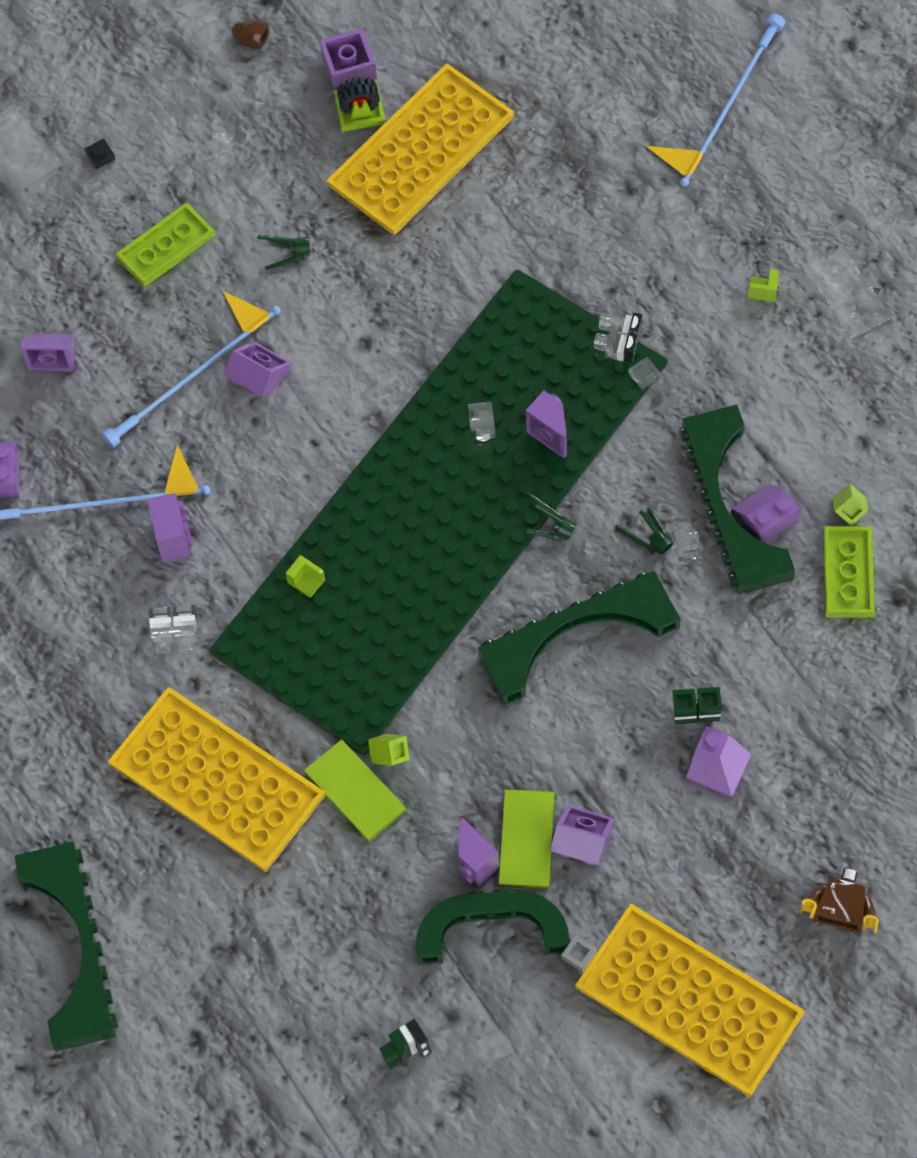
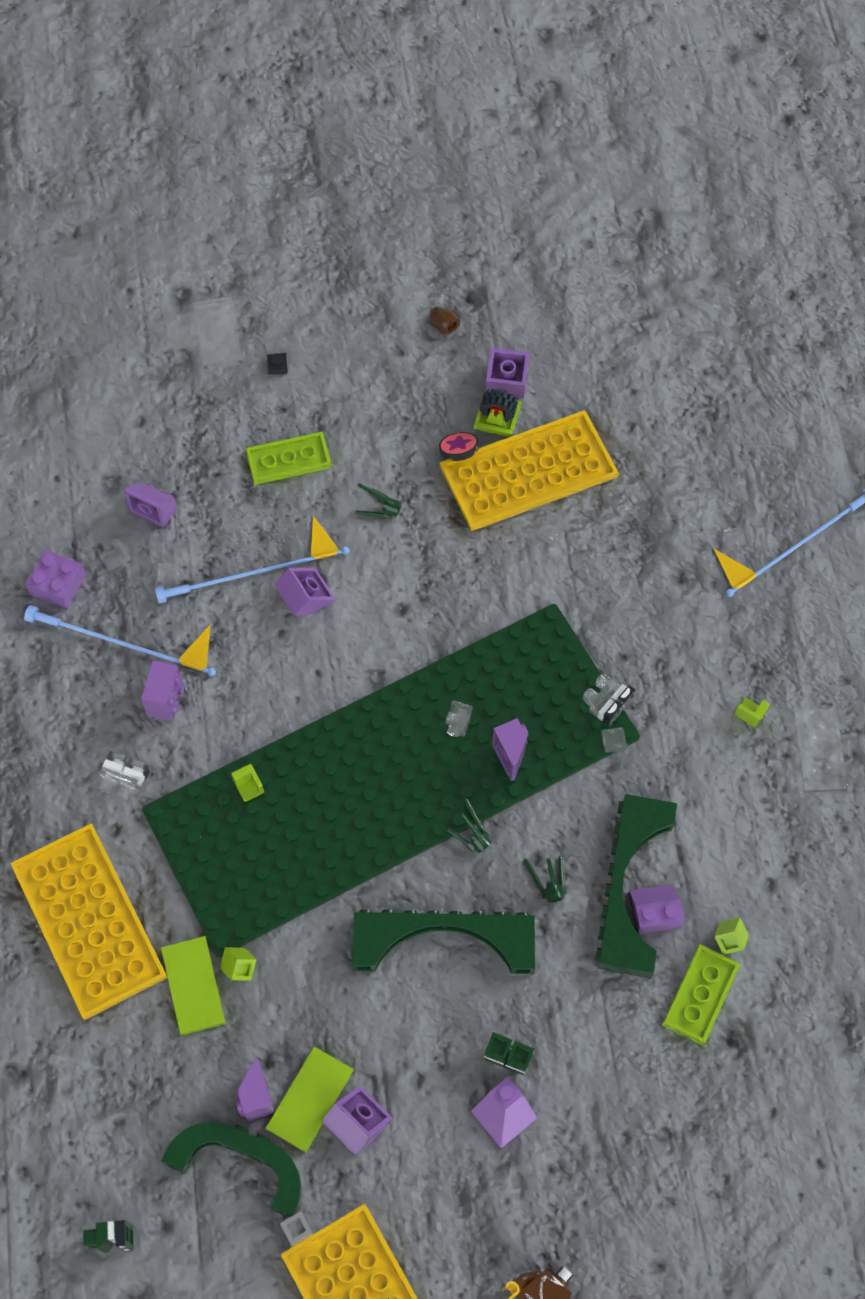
camera: 20 degrees right, 0 degrees up
none -> tile [439,432,479,461]

